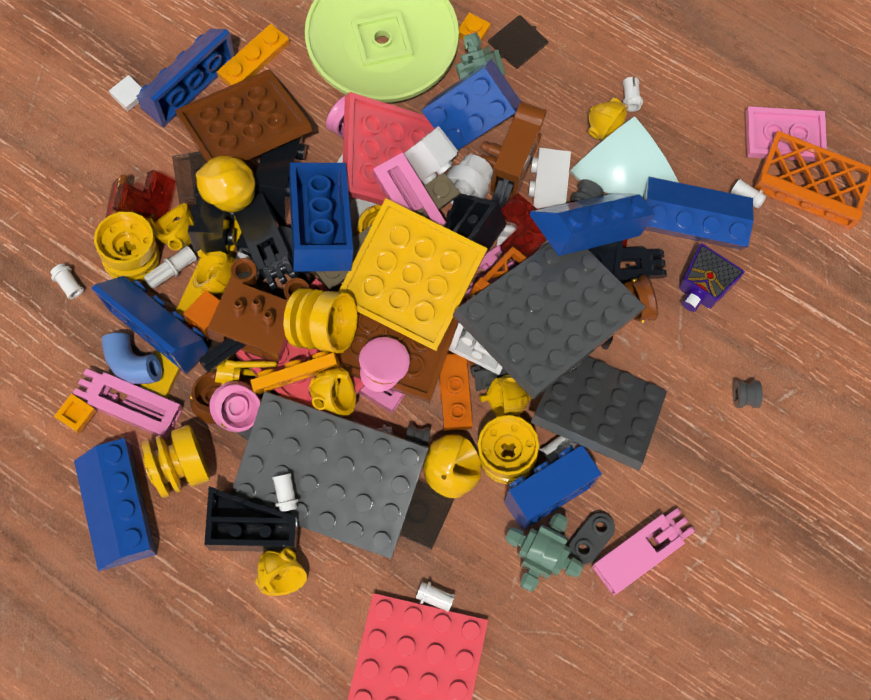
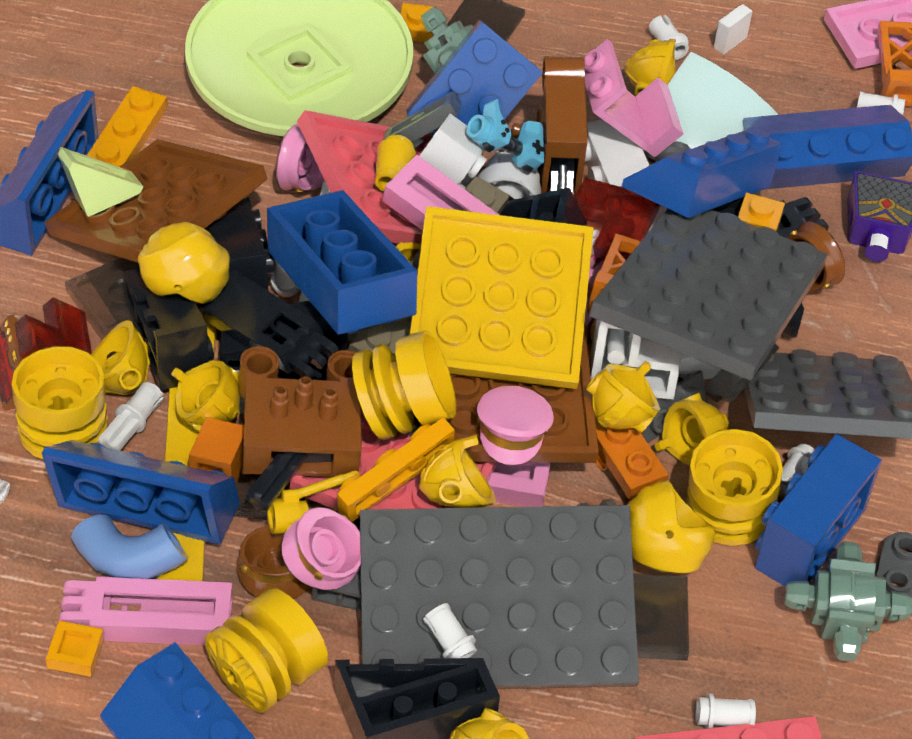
camera: 20 degrees left, 20 degrees down
none -> yellowish green slope [58,147,143,217]
none -> yellow cone [375,135,416,191]
none -> dark grey plate [383,91,462,148]
none -> medium azure piece [467,99,544,173]
none -> bright pink panel [584,39,684,157]
none -> yellow helmet [586,361,660,433]
none -> white tile [714,4,752,55]
none -> light orange plate [738,192,785,232]

